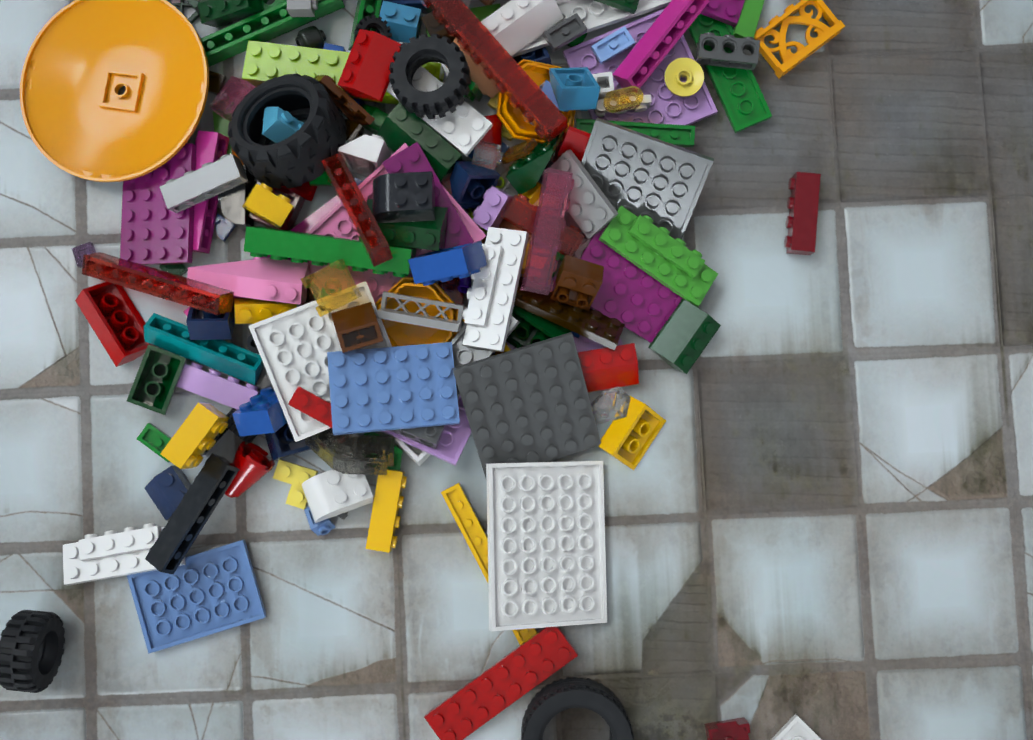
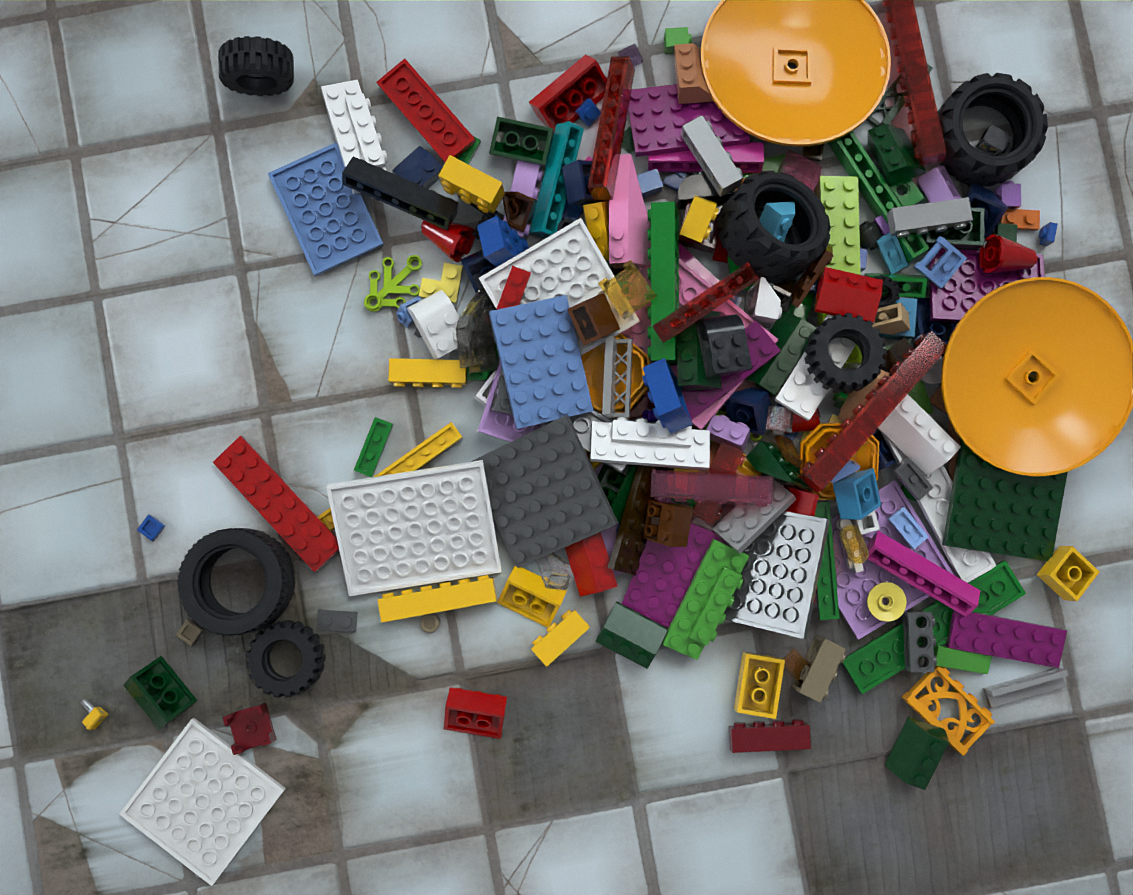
camera: 80 degrees right, 0 degrees up
none -> black tyre [246,620,326,698]
none -> dark grey plate [316,609,358,632]
none -> green plate [354,417,394,477]
none -> lime plant [364,255,423,312]
none -> red plate [376,58,476,162]
none -> yellow brick [377,575,498,623]
none -> dark tan tile [420,613,440,633]
none -> red slope [444,687,507,739]
none -> reddish brown slope [502,192,536,233]
none -> yellow brick [531,609,590,667]
none -> blue tile [561,200,583,221]
none -> blue plate [575,98,601,126]
none -> medium blue brick [637,169,663,198]
none -> bright green brick [664,27,692,54]
none -> nougat slope [674,43,714,104]
none -> yellow brick [734,651,785,719]
none -> clear orange tile [782,648,810,684]
none -> dark tan brick [791,635,846,703]
none -> tan slope [872,303,910,335]
none -> medium lavender tile [873,215,890,236]
none -> medium azure plate [876,233,909,274]
none -> dark green slope [885,716,949,790]

